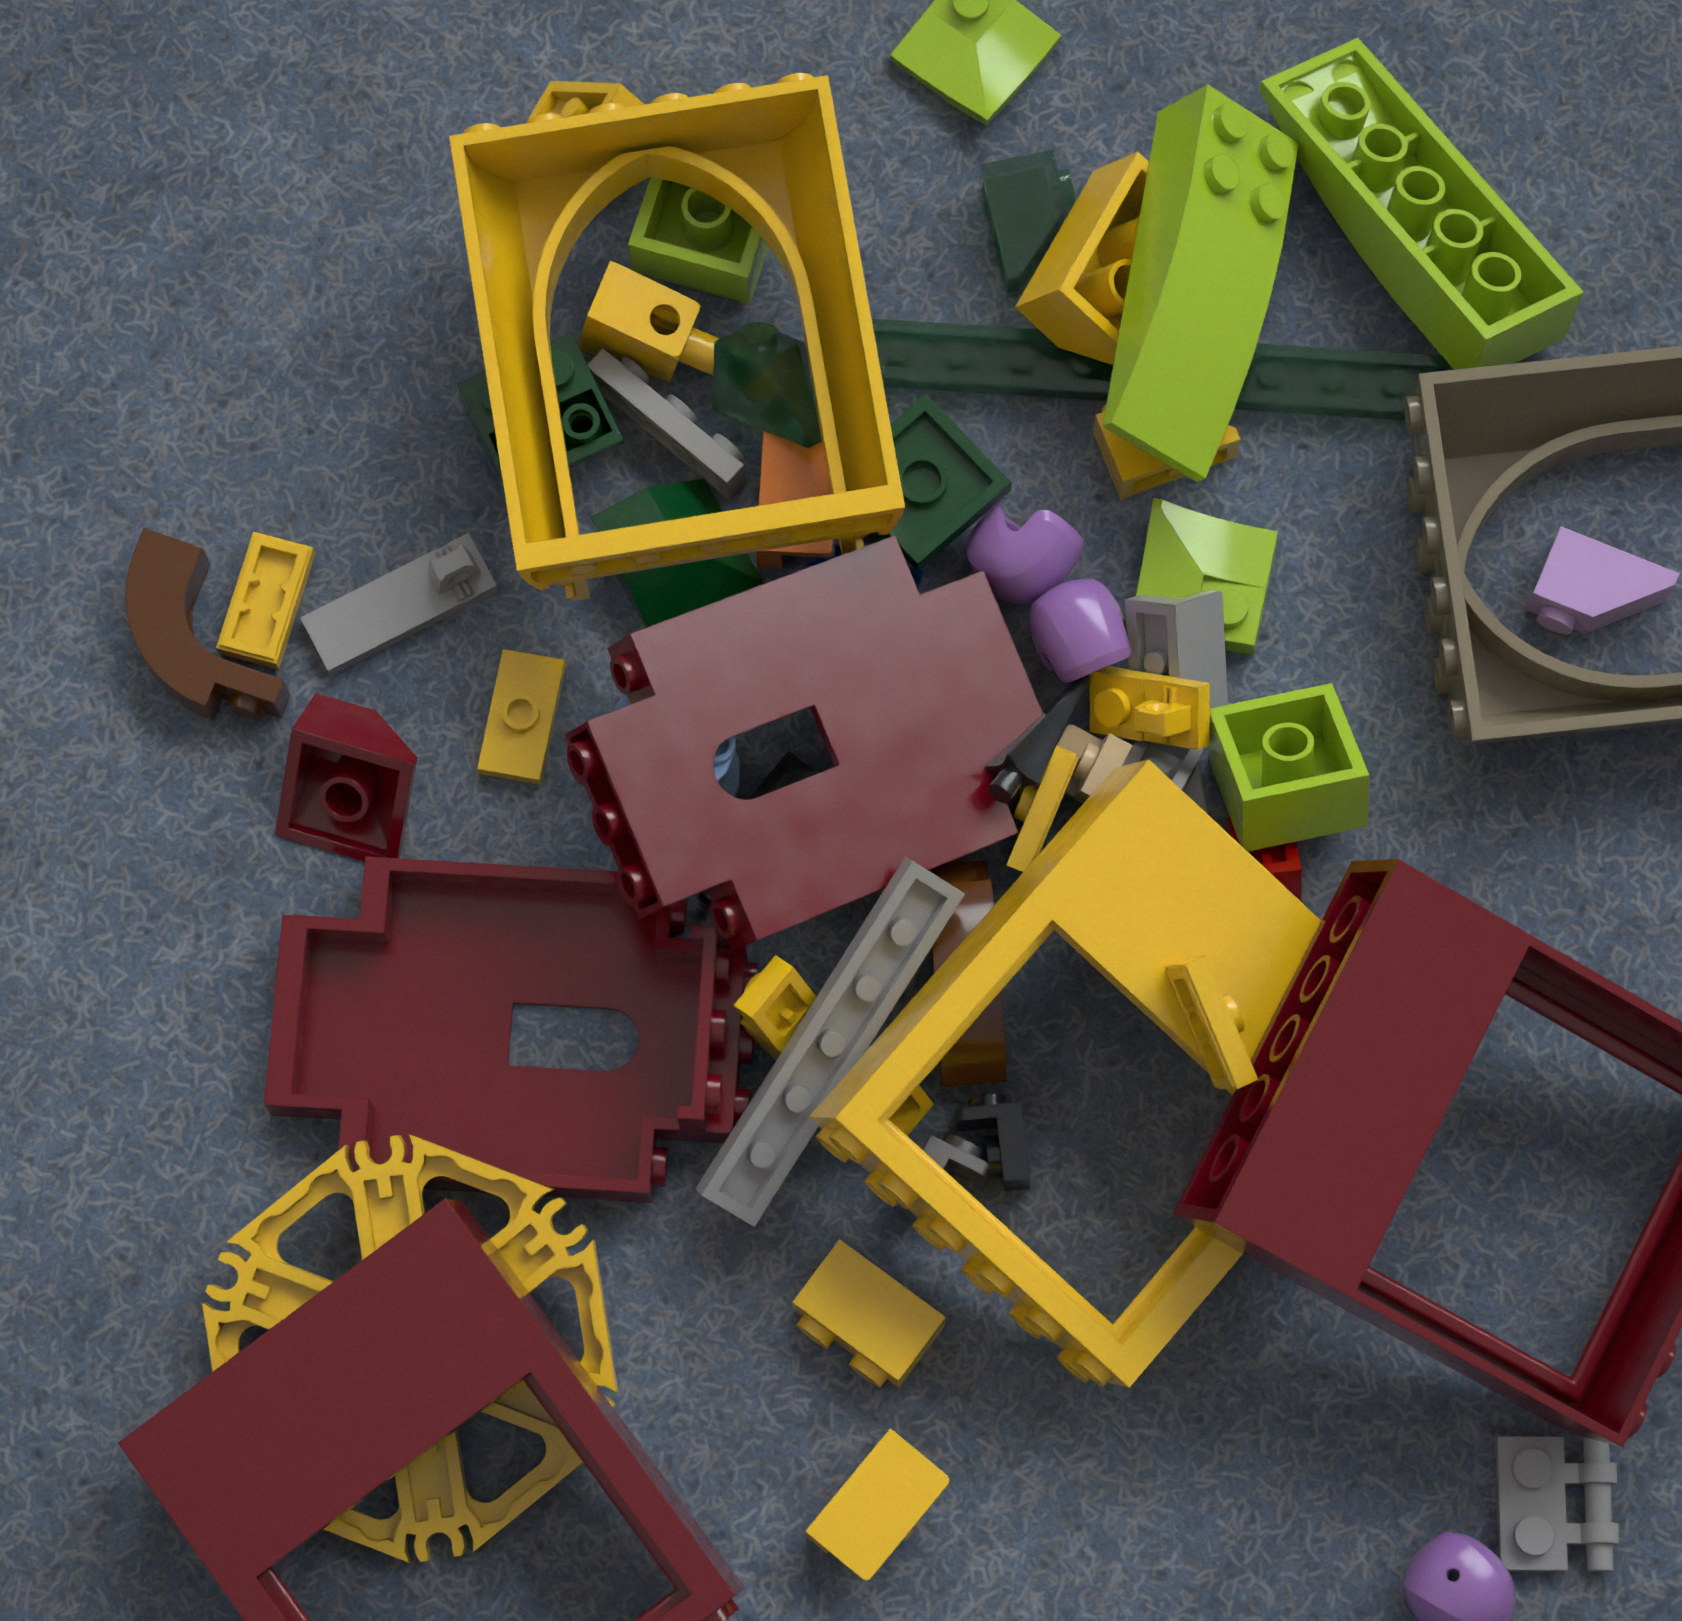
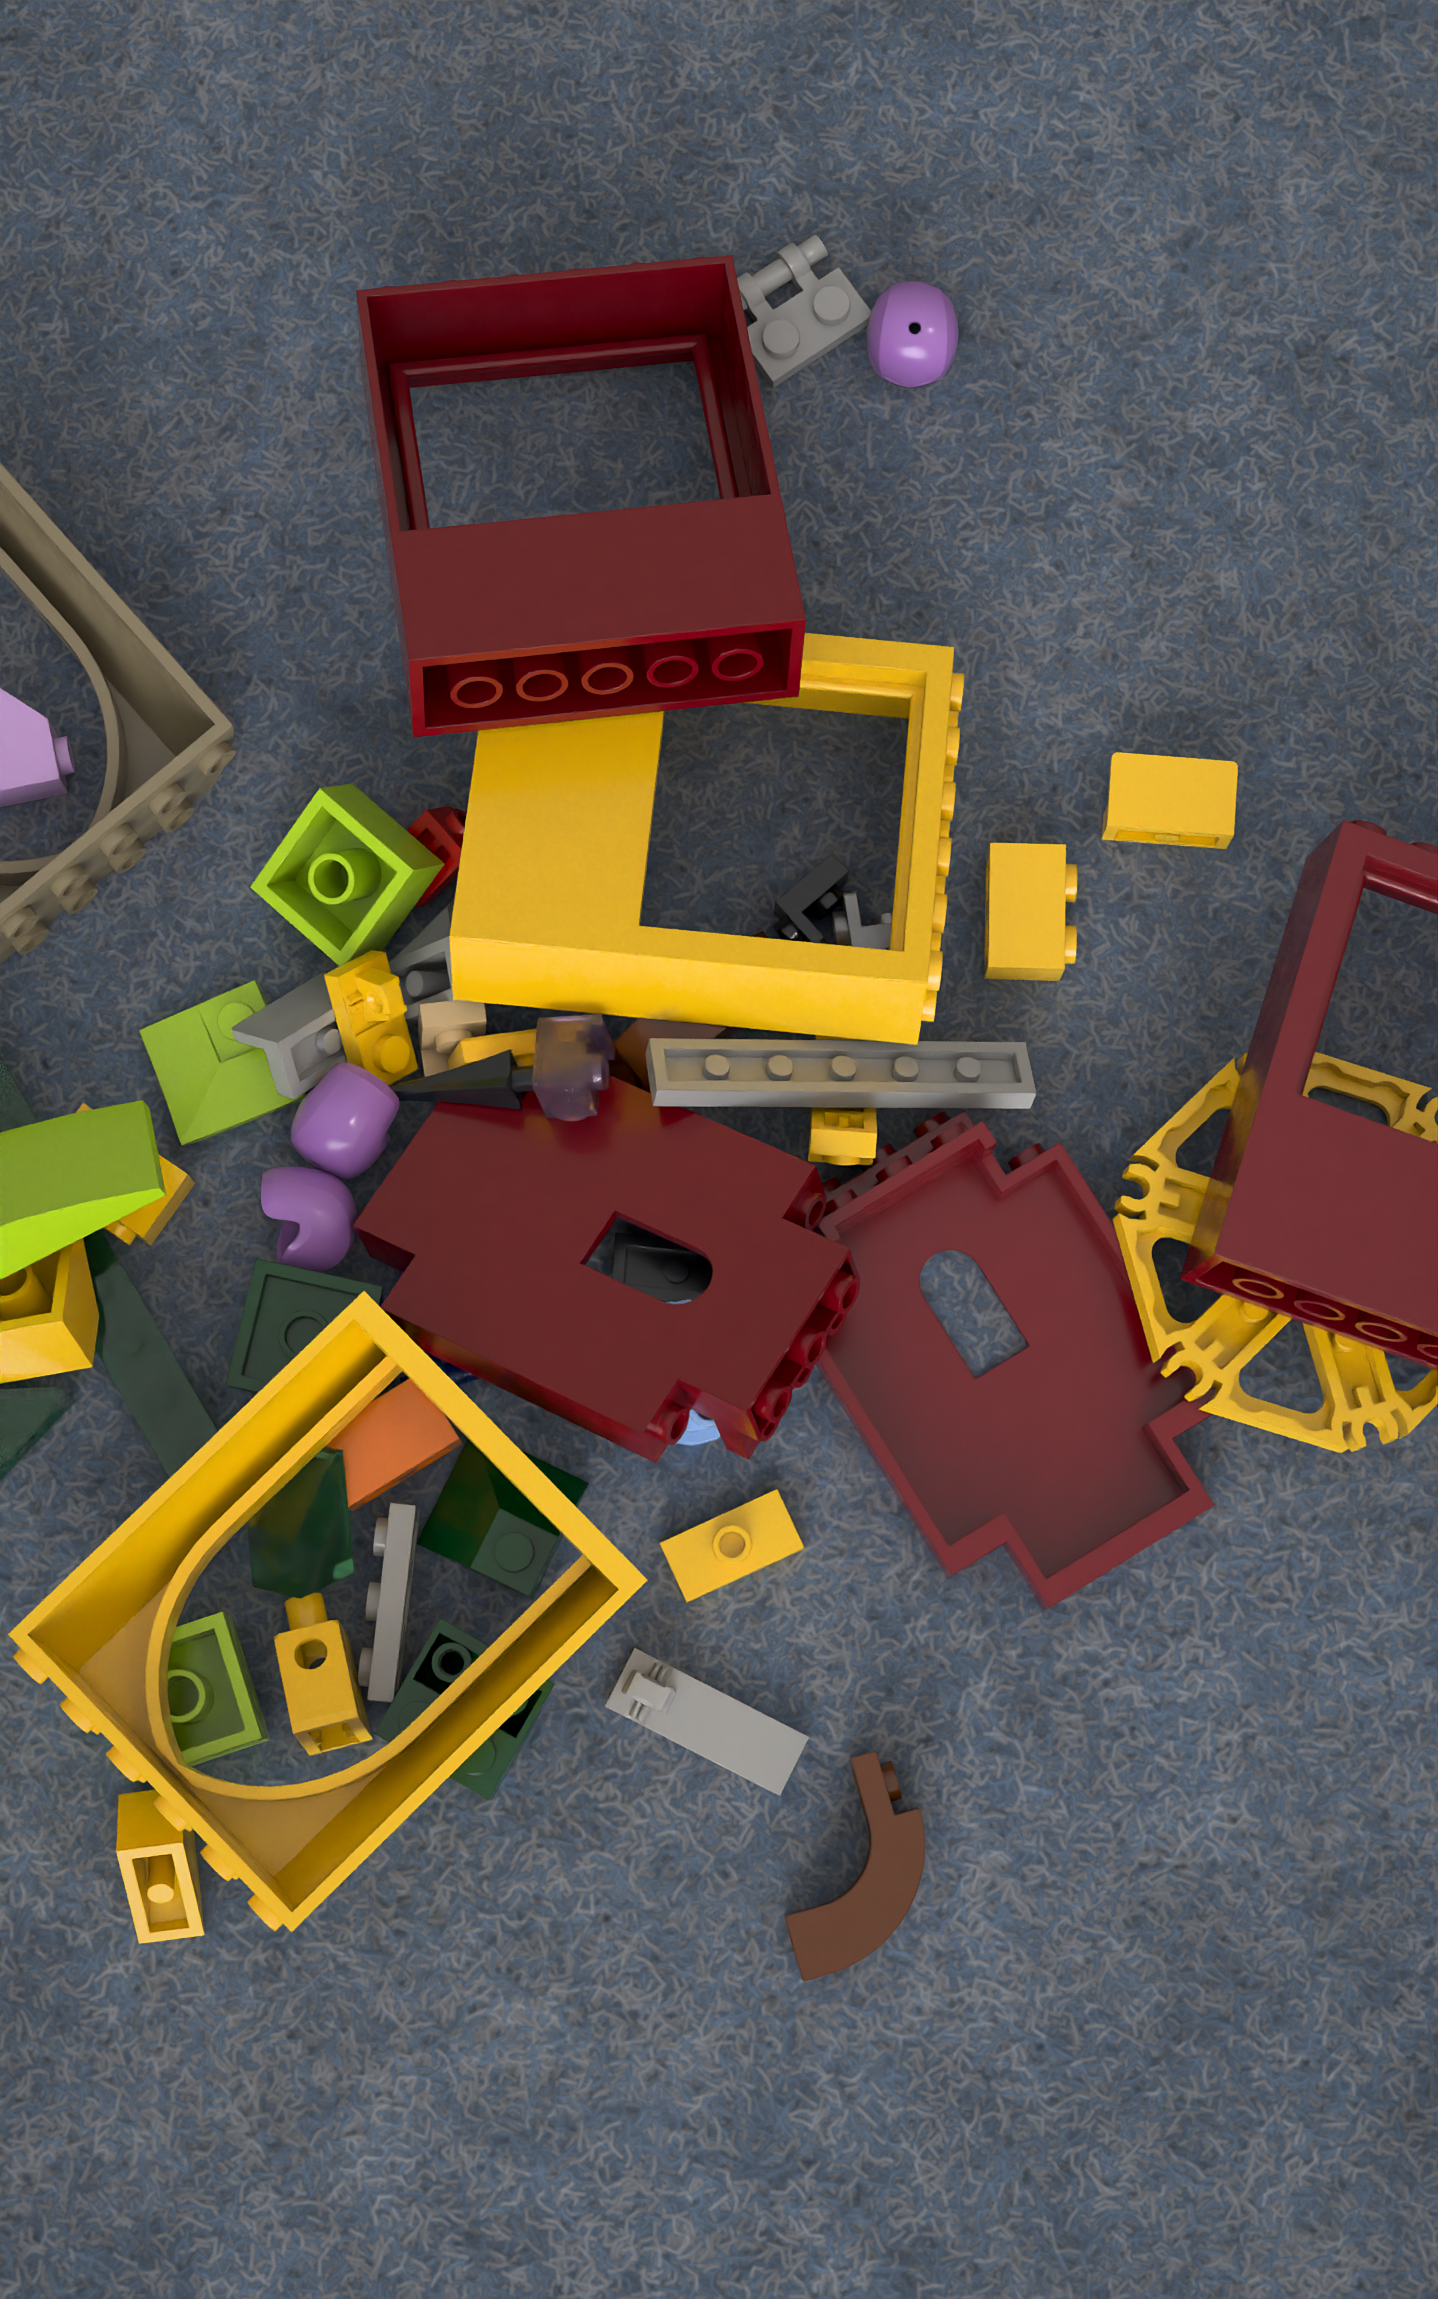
camera: 130 degrees left, 5 degrees up
yellow plate [216,532,316,670] -> none
dark red slope [275,693,418,862] -> none
yellow plate [1166,955,1258,1089] -> none
none -> brick [532,1014,615,1121]

